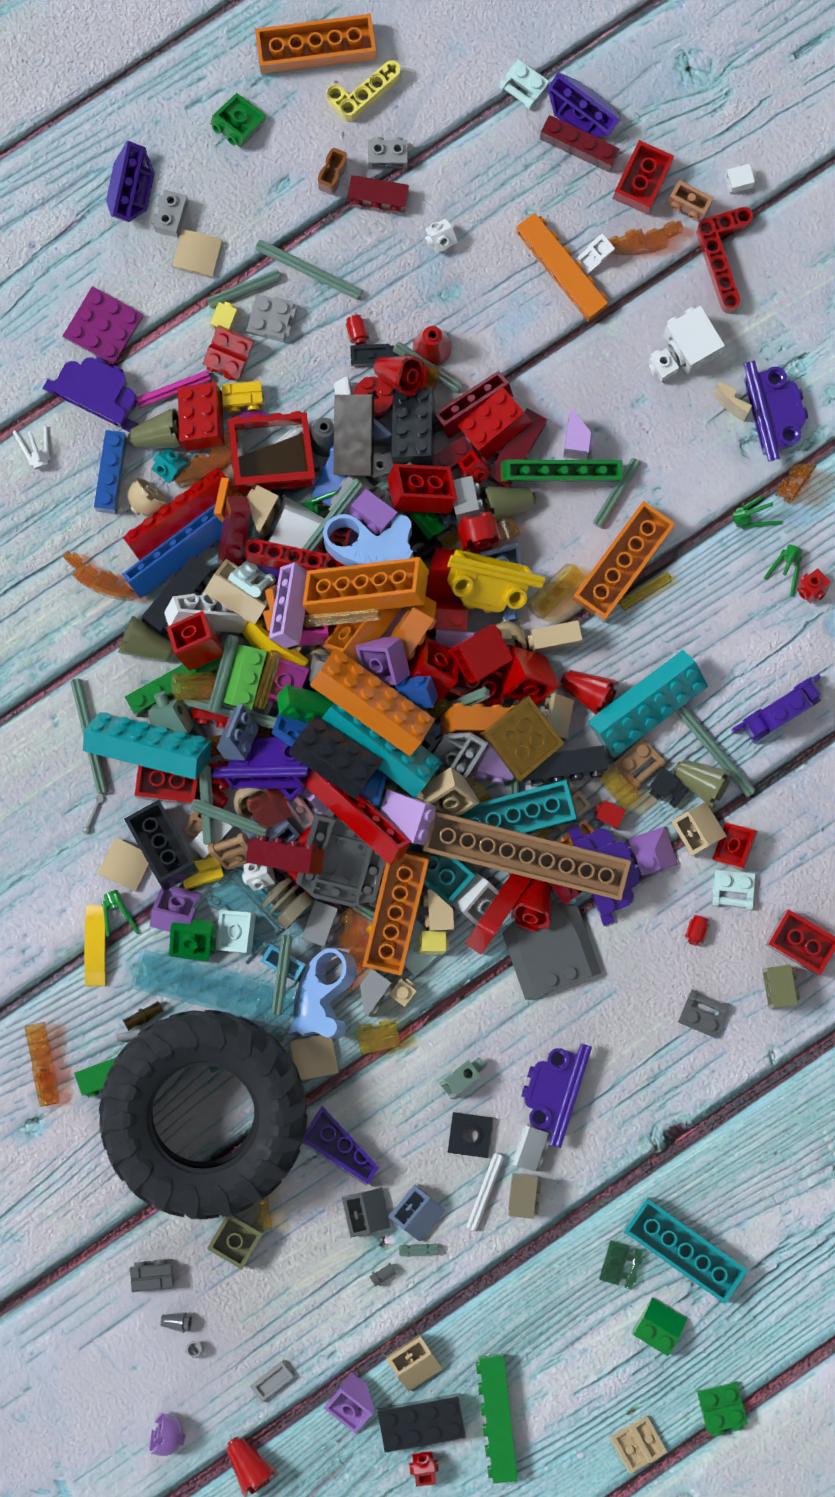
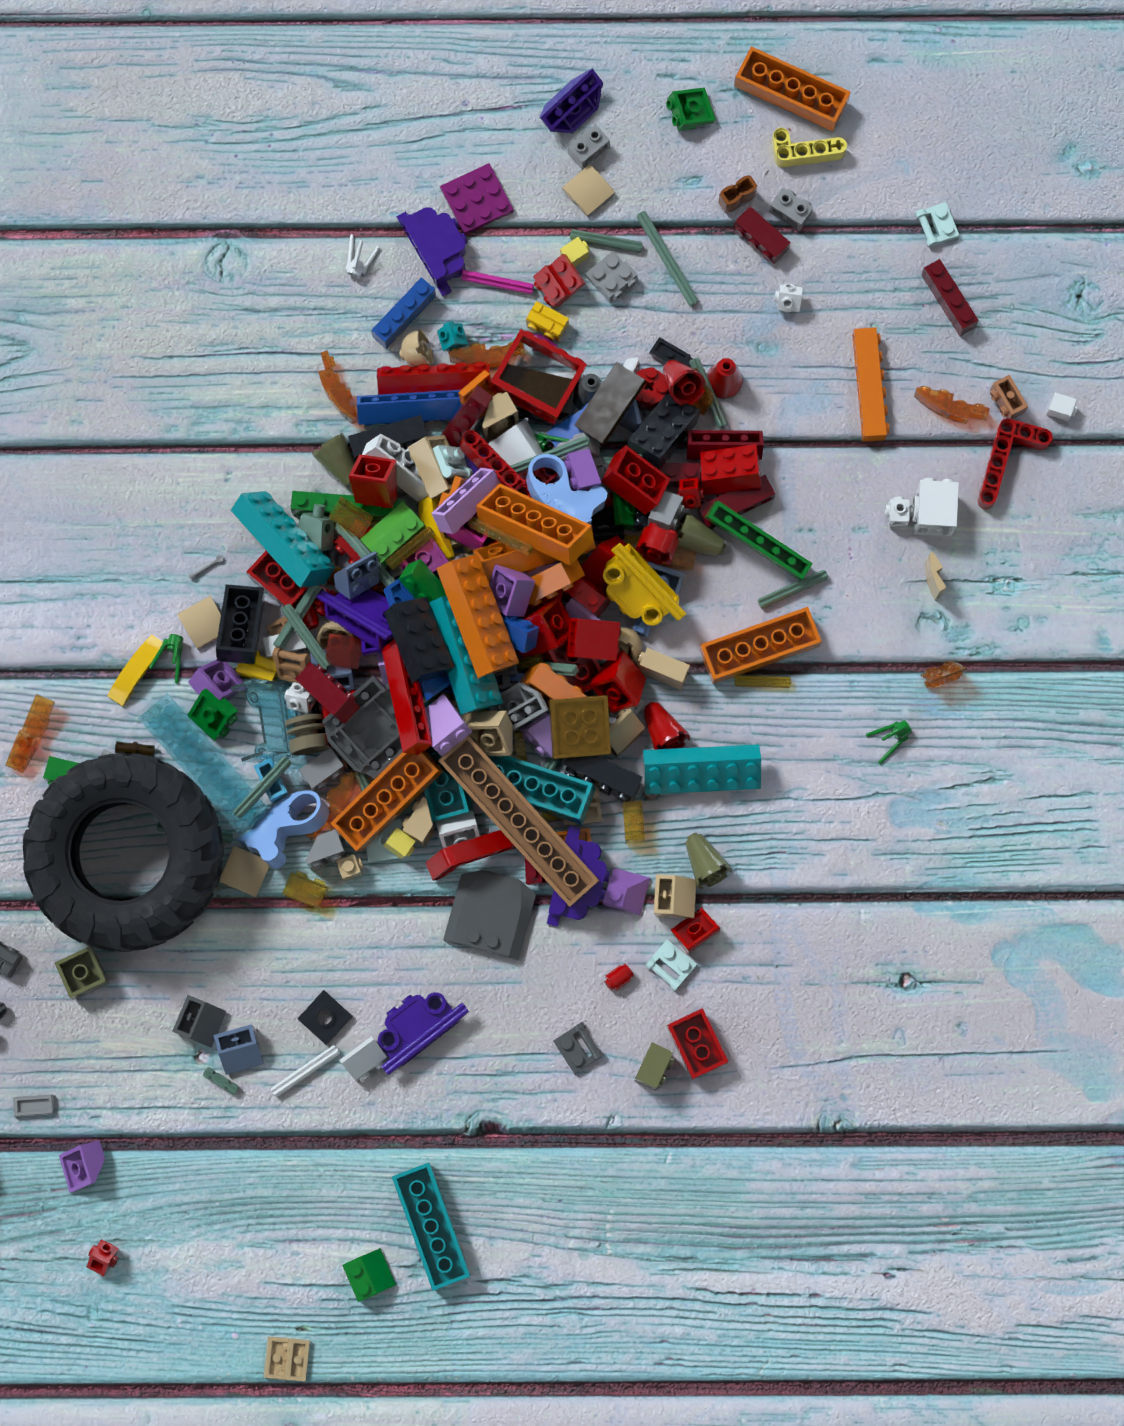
camera: 35 degrees right, 5 degrees down
sand green axle [70,678,108,794] -> none
olive cone [128,409,183,448] -> none
red brick [178,382,224,451] -> none
sand green axle [208,635,239,714] -> none
light aqua plate [215,910,256,954] -> none
clear yellow plate [257,1196,273,1231] -> none
white slope [276,795,314,834] -> none
dark purple wedge [302,1106,379,1186] -> none
red brick [345,314,369,345] -> none
white brick [368,452,393,483] -> none
dark grey pin [369,1263,396,1287] -> none
black brick [377,1393,466,1453] -> none
tan slope [386,1334,443,1392] -> none
sand green torso [439,1057,486,1099] -> none
green brick [476,1354,518,1484] -> none
dark tan brick [508,1173,541,1219] -> none
red cone [511,878,552,931] -> none
clear yellow brick [525,563,586,619] -> none
dark purple wedge [547,72,620,137] -> none
lavender slope [563,410,594,460] -> none
white slope [575,233,615,275] -> none
red brick [594,800,626,830] -> none
clear green plate [599,1240,644,1290] -> none
red brick [613,140,675,215] -> none
medium nougat plate [613,738,667,790] -> none
black brick [648,768,690,808] -> none
sand green axle [676,705,755,797] -> none
green plate [697,1381,748,1436] -> none
dark purple brick [731,674,821,744] -> none
green plant [732,496,782,529] -> none
dark purple brick [743,360,808,462] -> none
red brick [797,568,831,604] -> none

